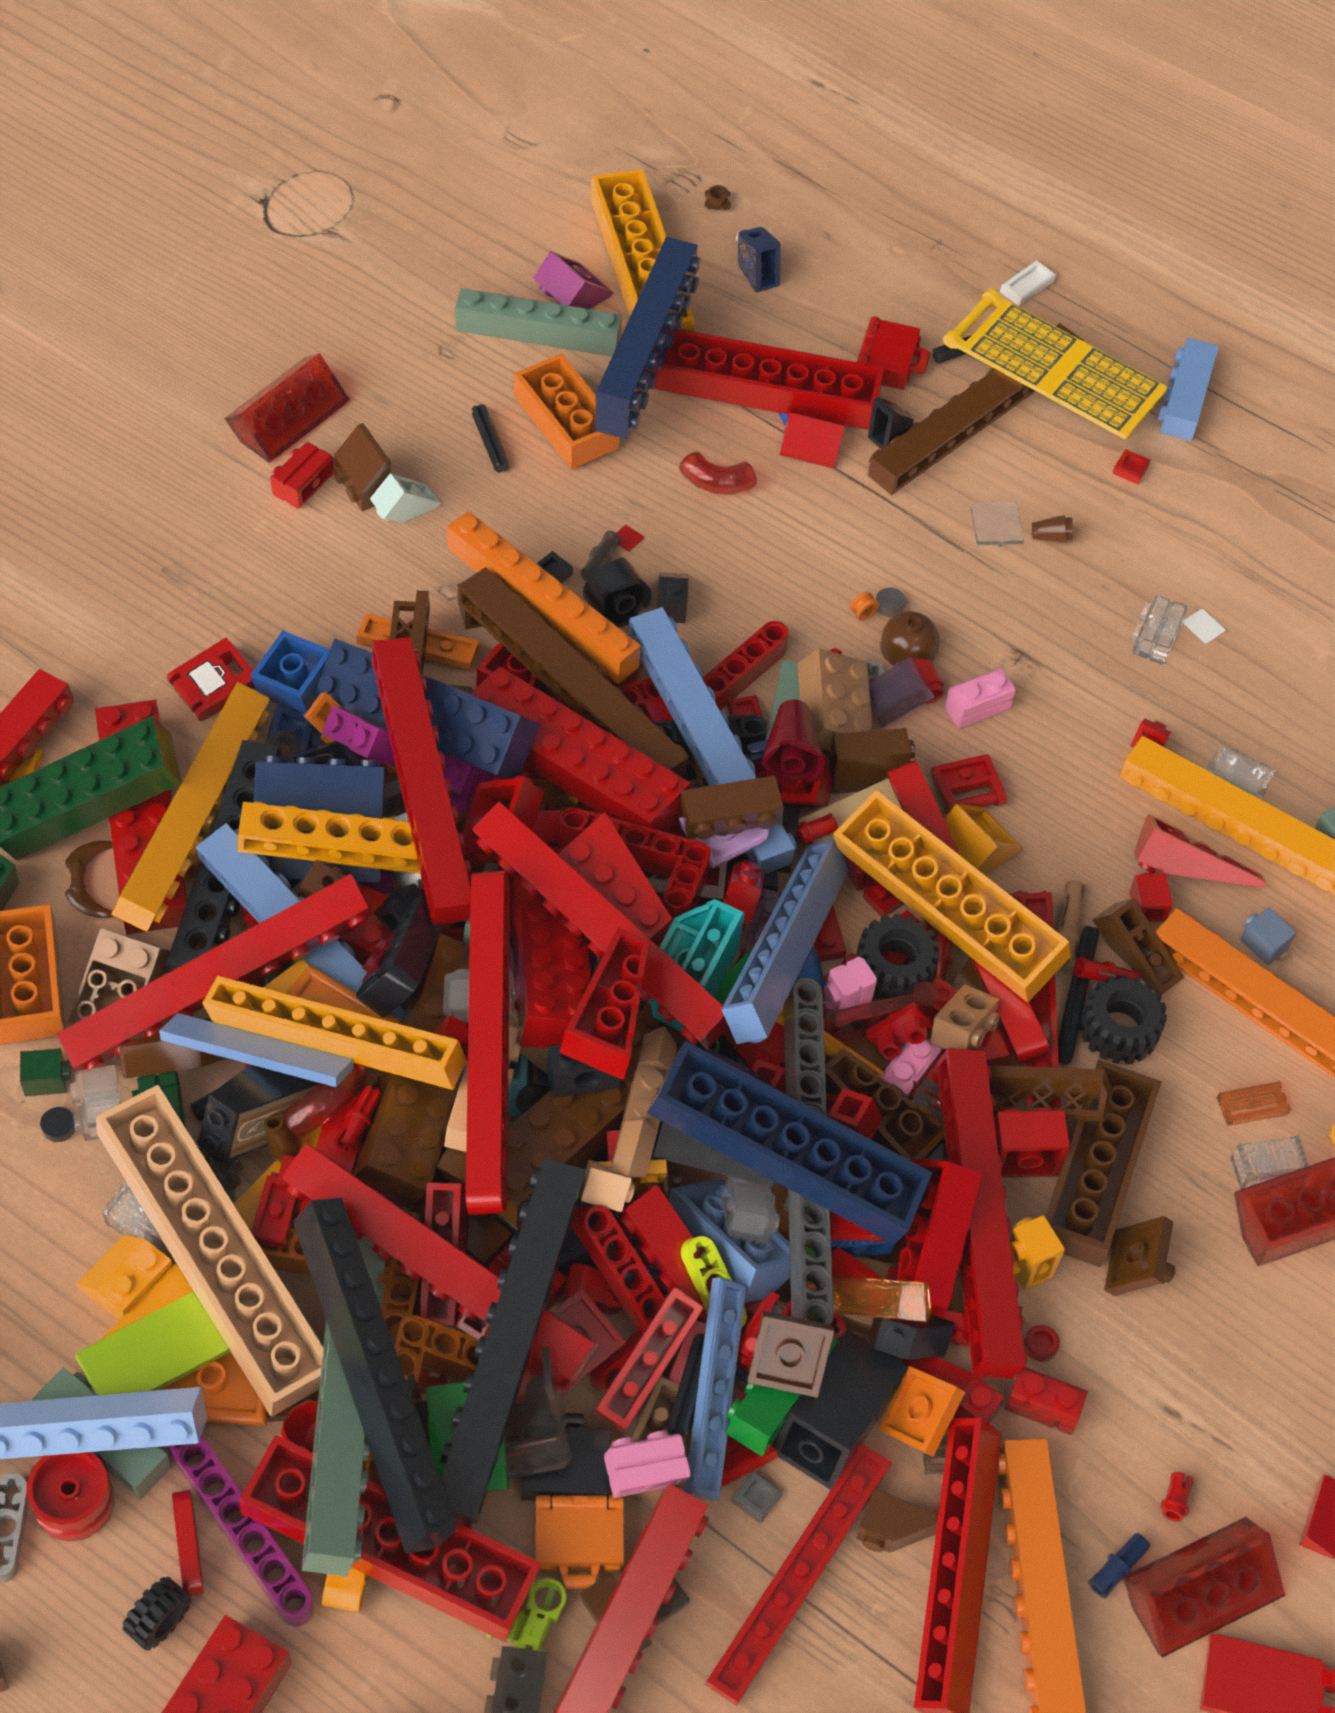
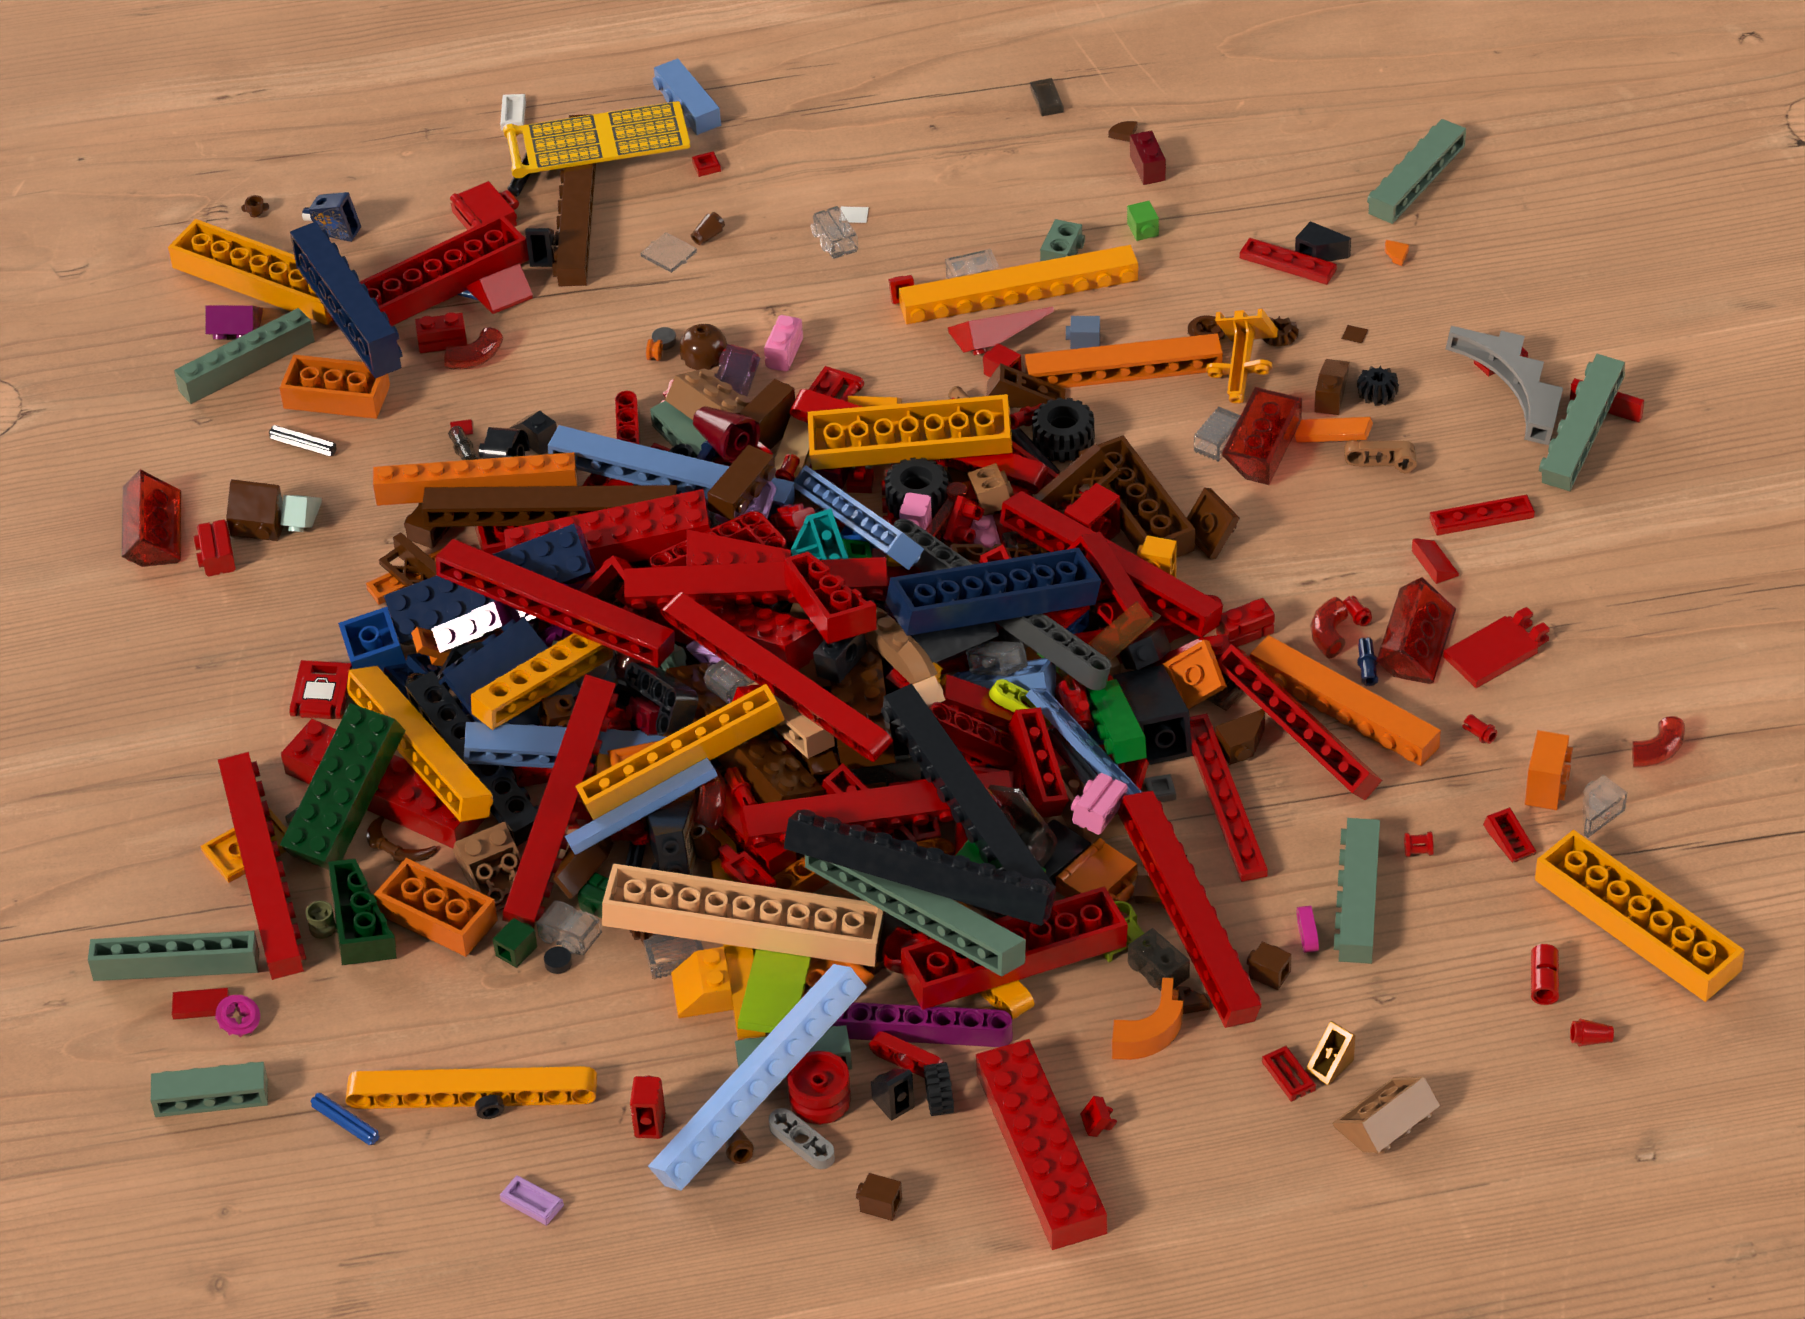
camera: 40 degrees left, 10 degrees down
tile [747,1311,834,1398] -> none
clear orange tile [1217,1081,1291,1126] -> none
none -> red brick [415,312,468,353]
none -> black slope [871,1068,915,1121]
none -> clear red cylinder [1310,597,1348,659]

